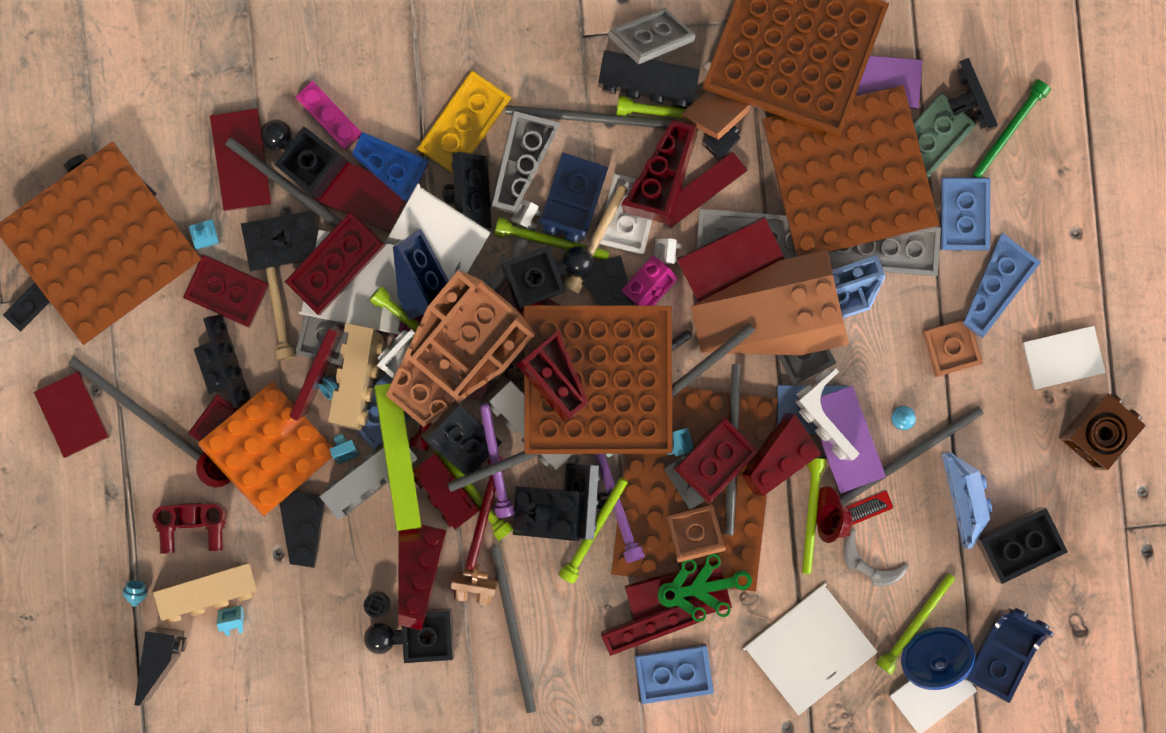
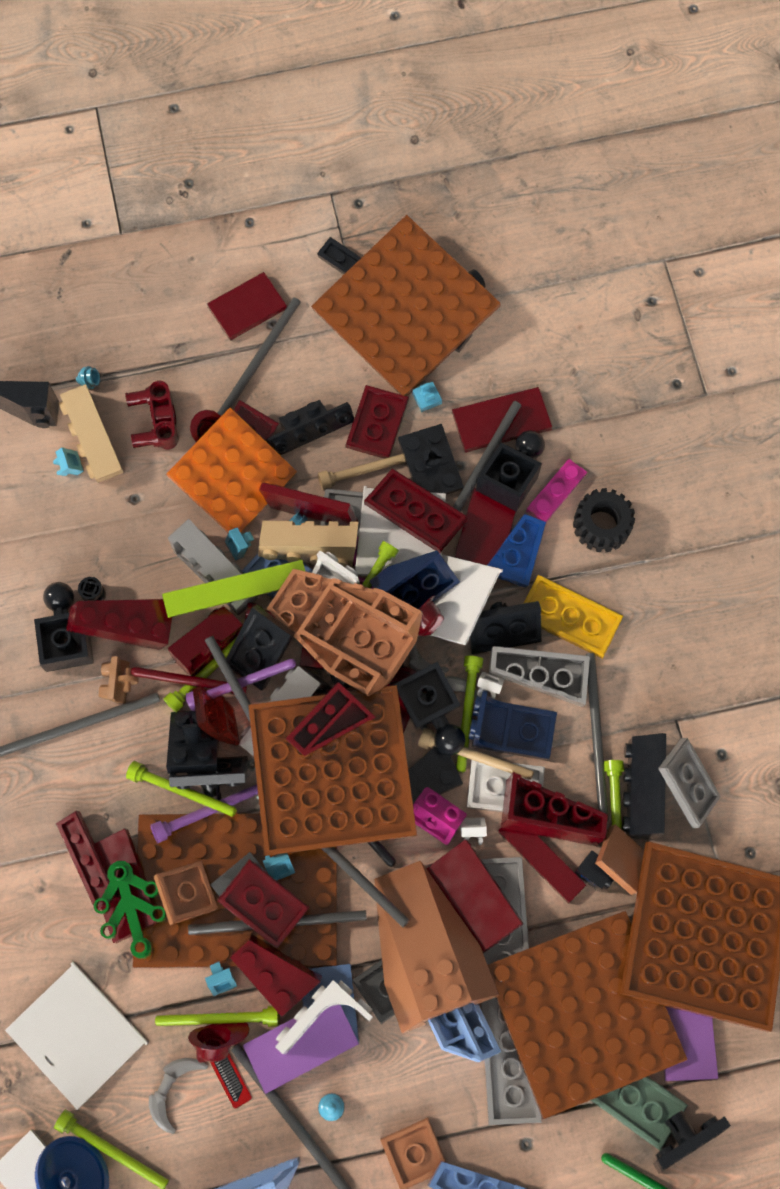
camera: 80 degrees right, 15 degrees down
black wing [279,491,325,568] -> none
medium blue tile [634,644,714,704] -> none
medium blue tile [940,177,990,251] -> none
none -> clear red slope [193,686,240,746]
none -> medium azure tile [205,962,238,996]
none -> dark red piece [418,595,444,636]
none -> black tyre [573,488,635,553]

